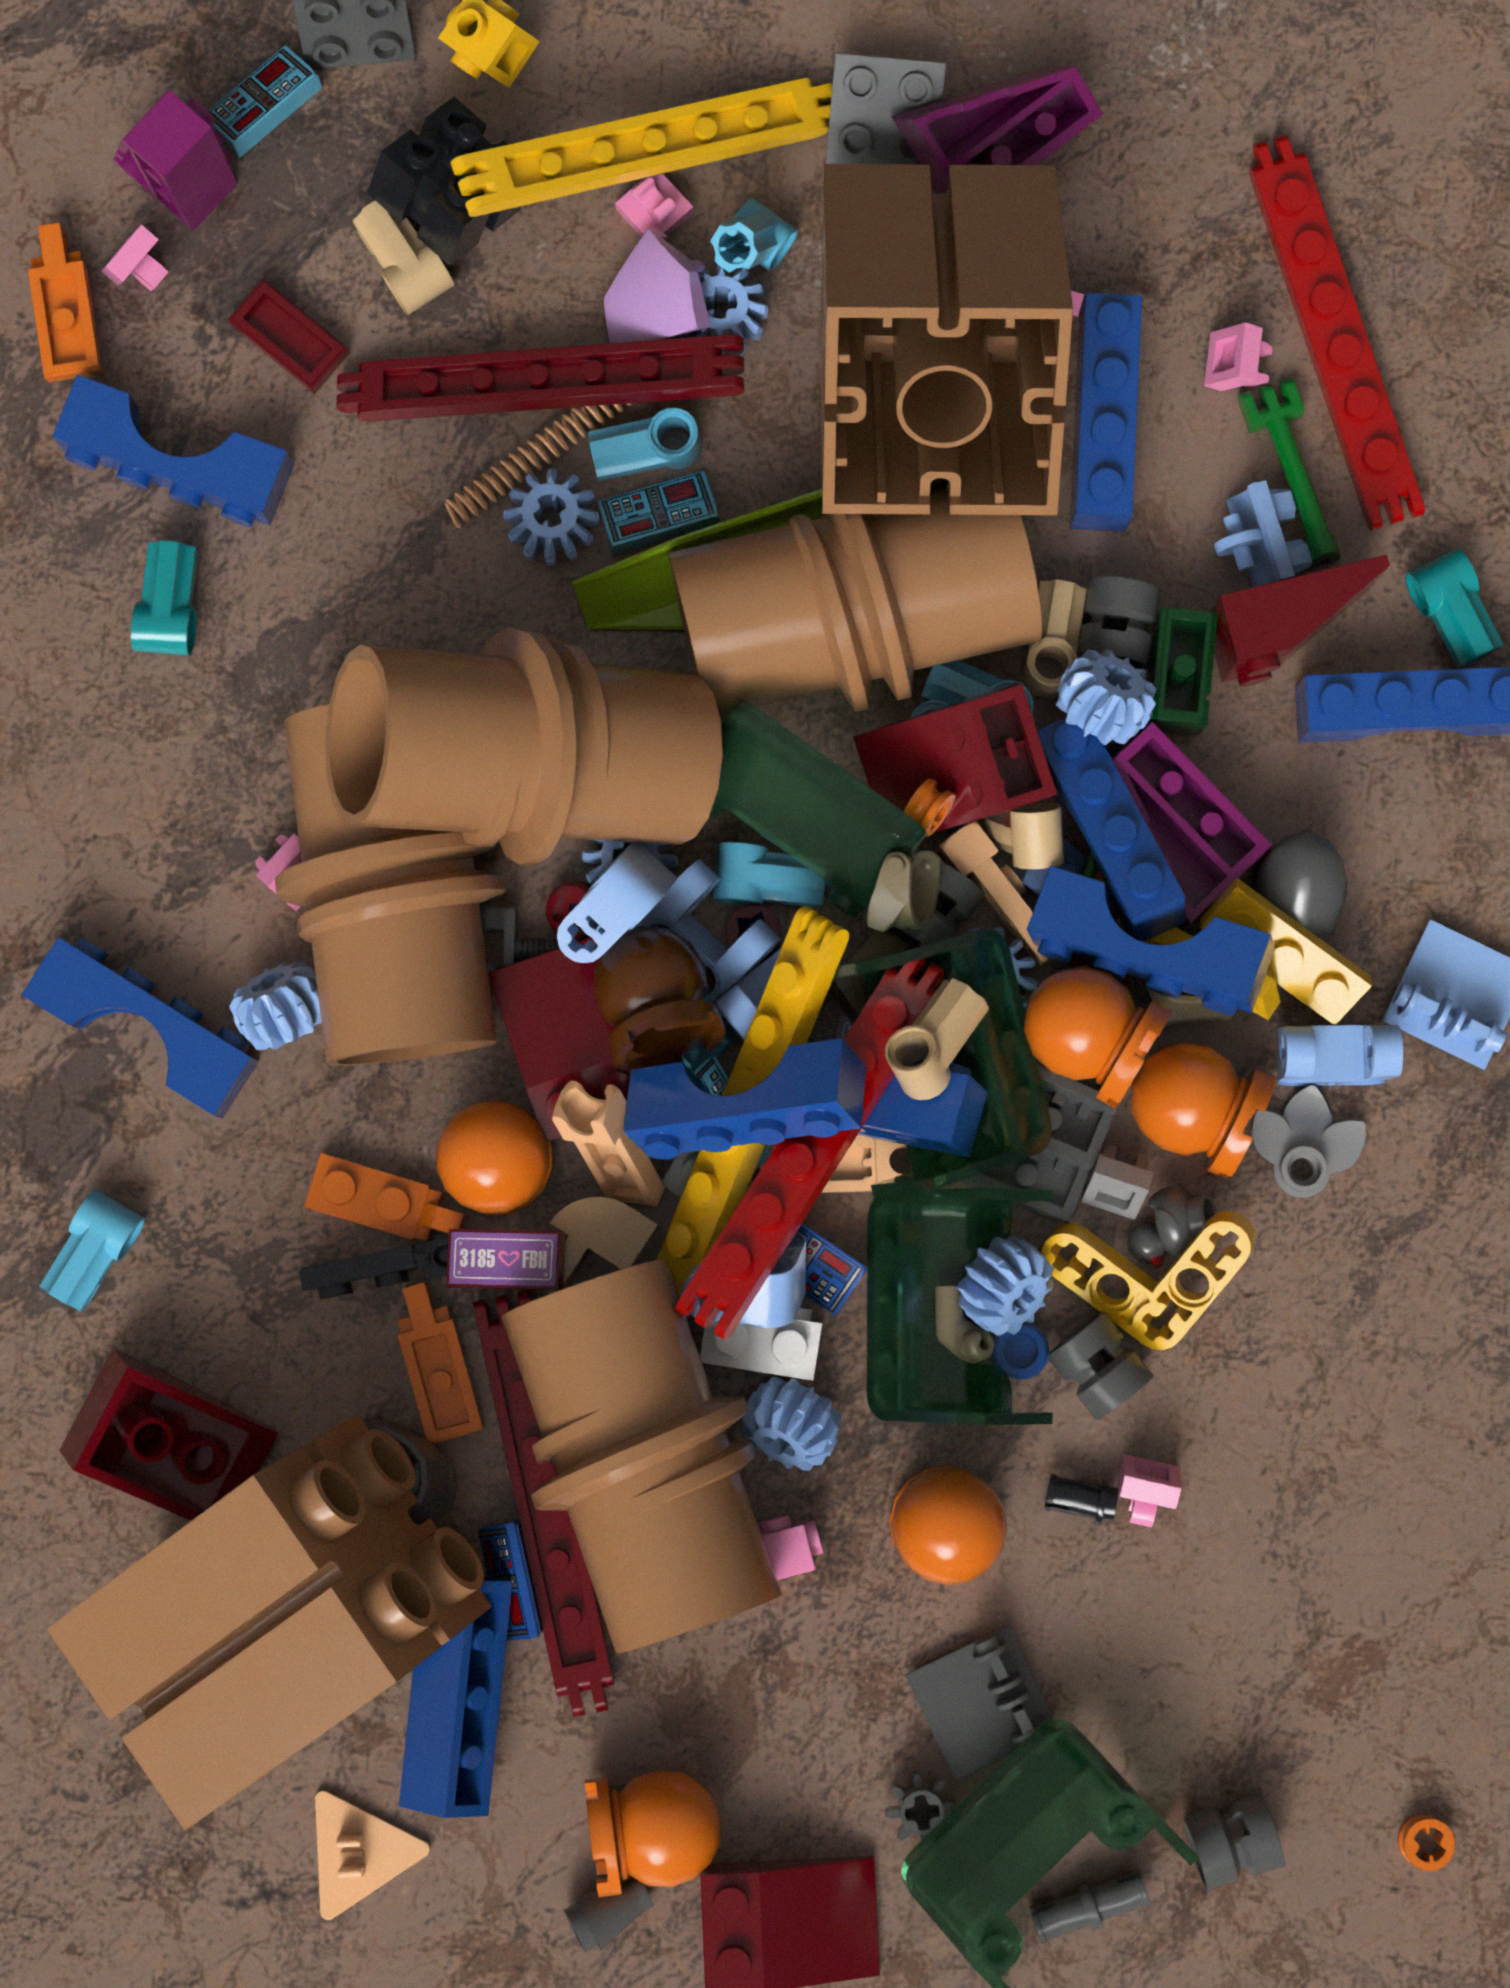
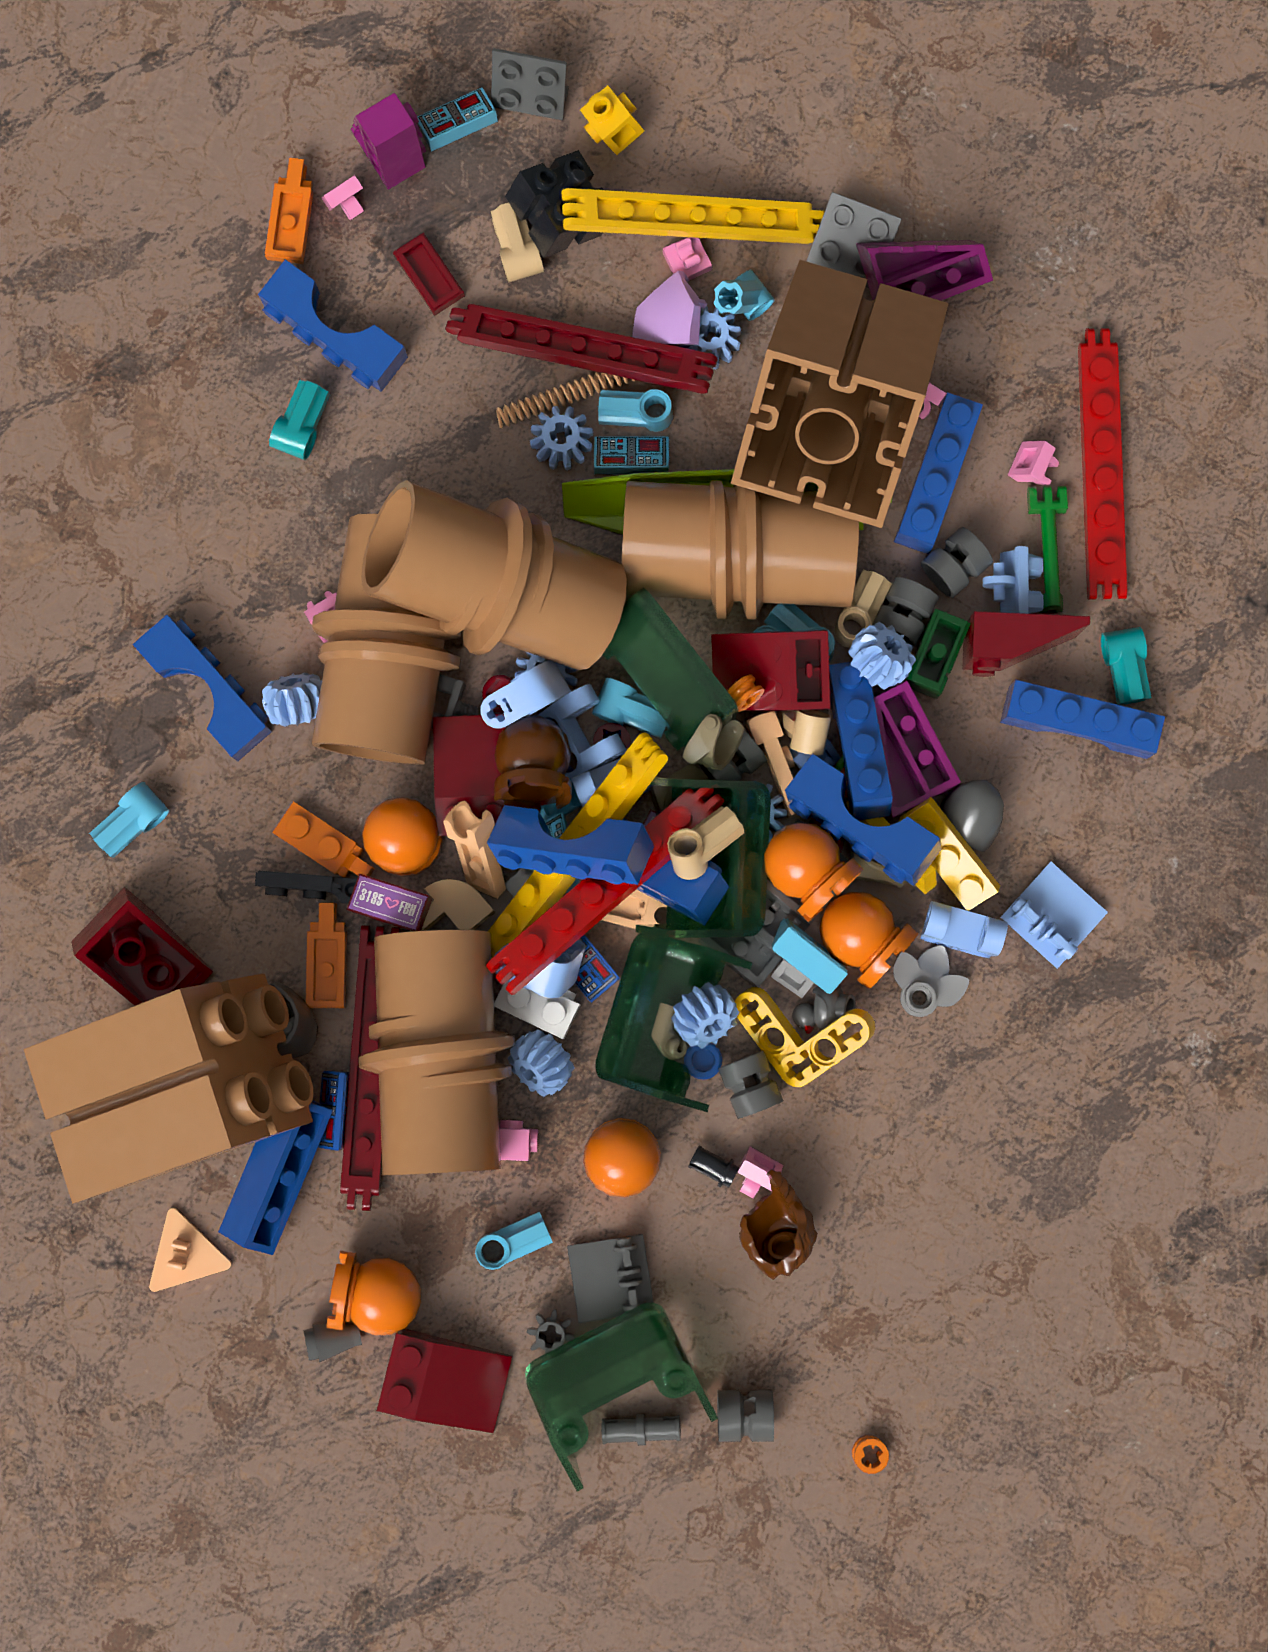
camera: 20 degrees right, 0 degrees up
none -> medium azure piece [475,1211,553,1270]
none -> reddish brown hair [739,1169,818,1280]
none -> medium azure slope [772,918,848,994]
none -> dark grey wheel [921,527,993,599]

